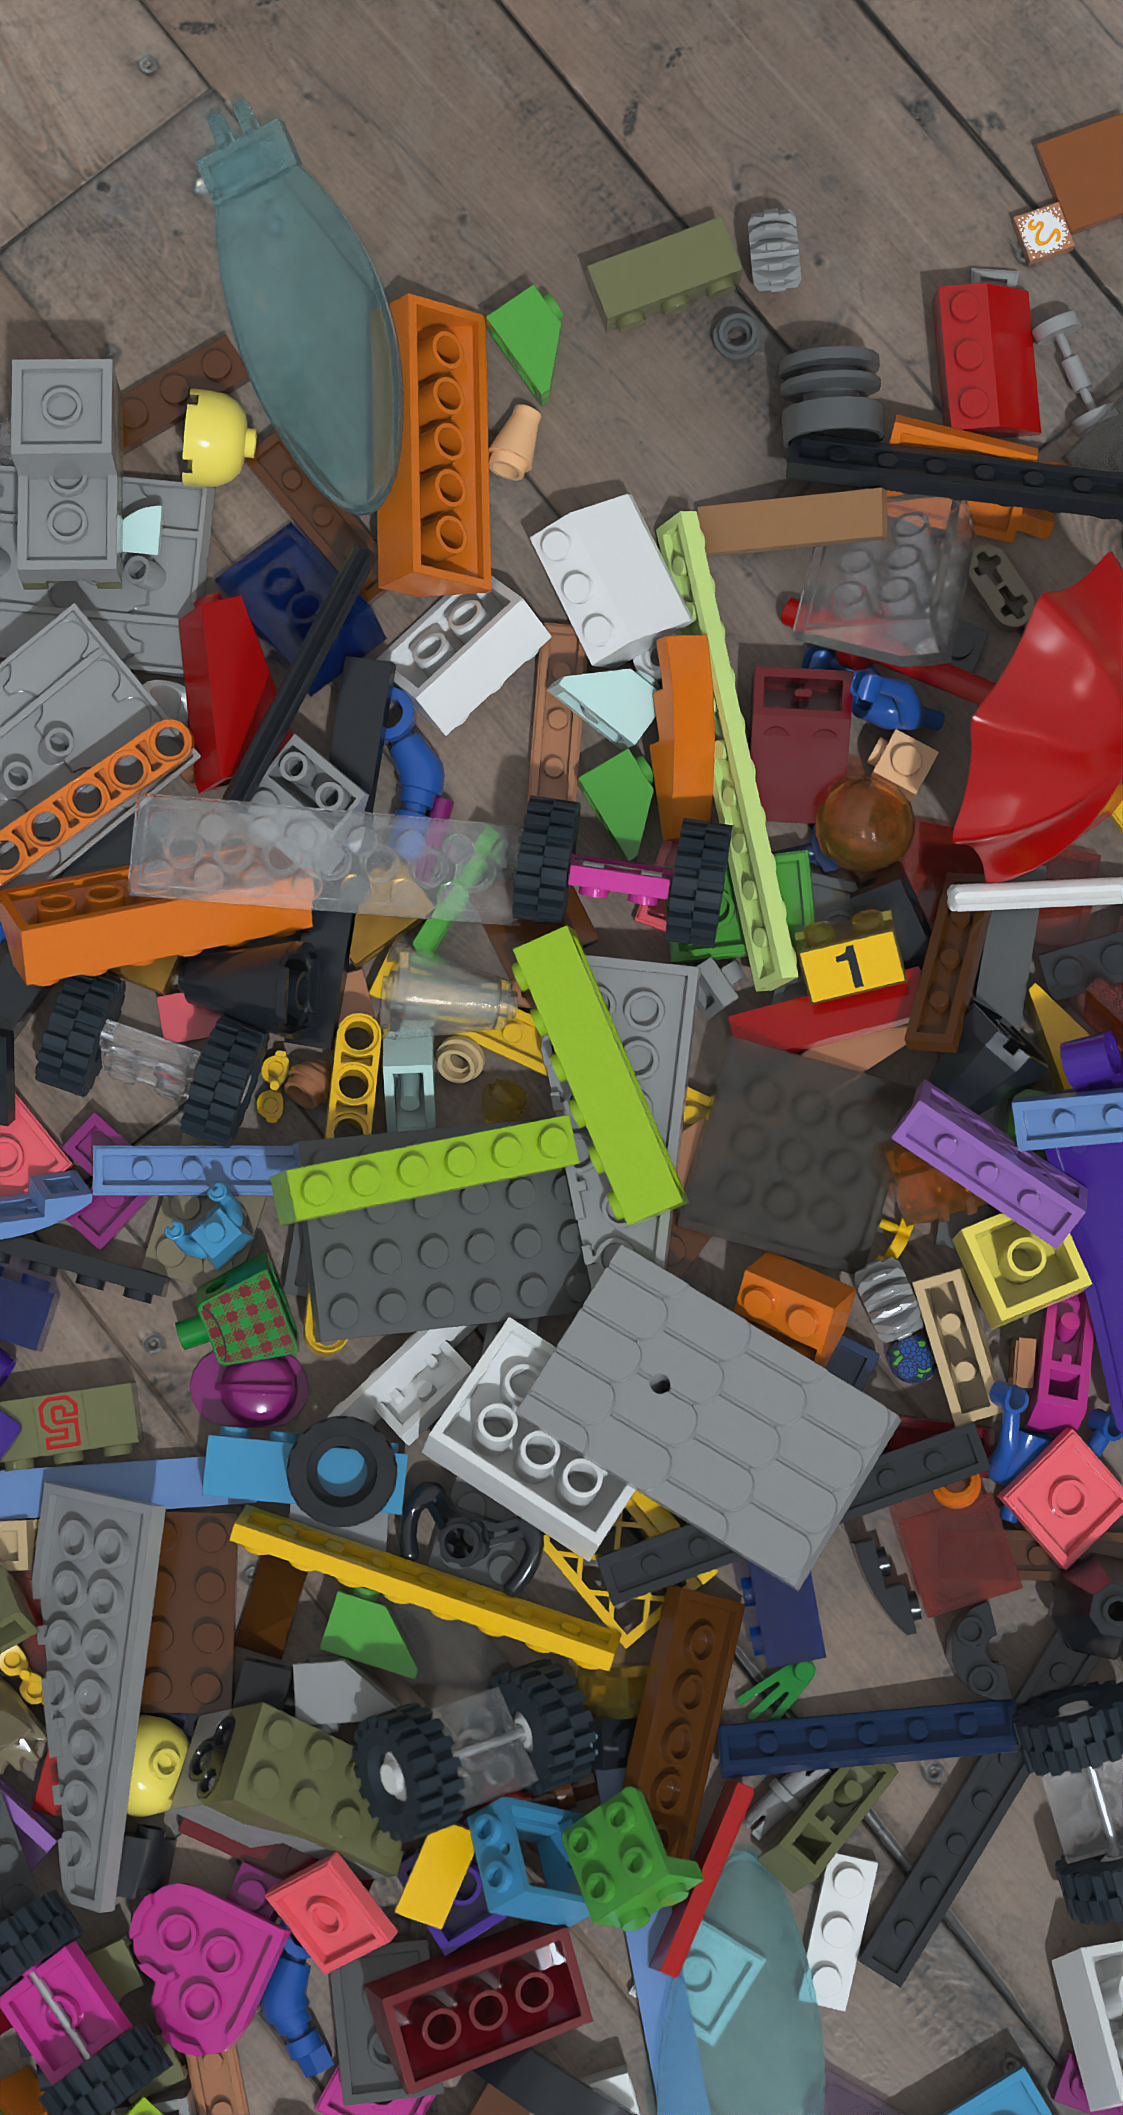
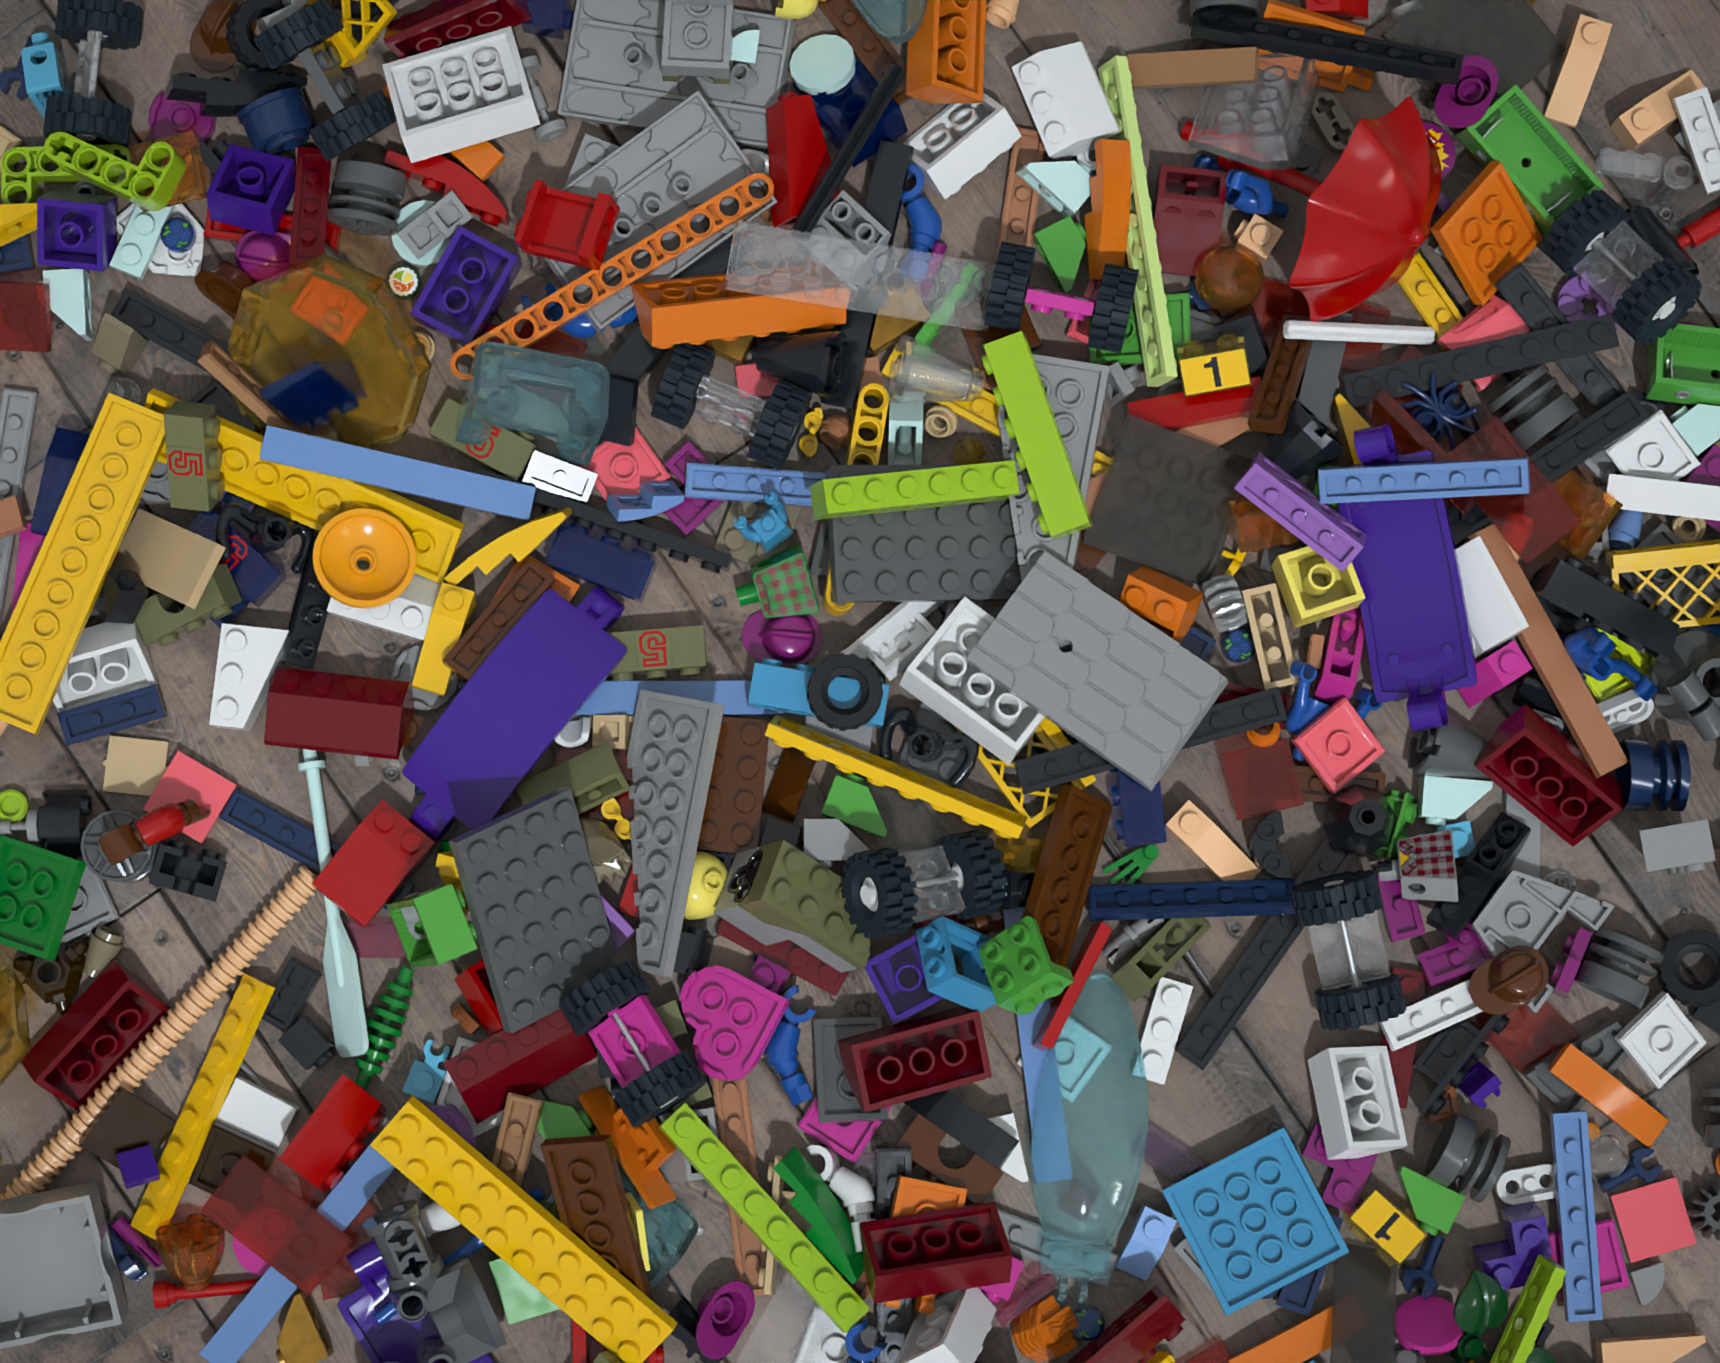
camera: 10 degrees right, 0 degrees up
coral tile [264,1852,398,1975] -> none
yellow slope [395,1822,475,1929] -> none
black slope [850,1538,922,1635] -> none
none -> light aqua tile [789,34,856,95]
none -> light nougat slope [1162,800,1260,881]

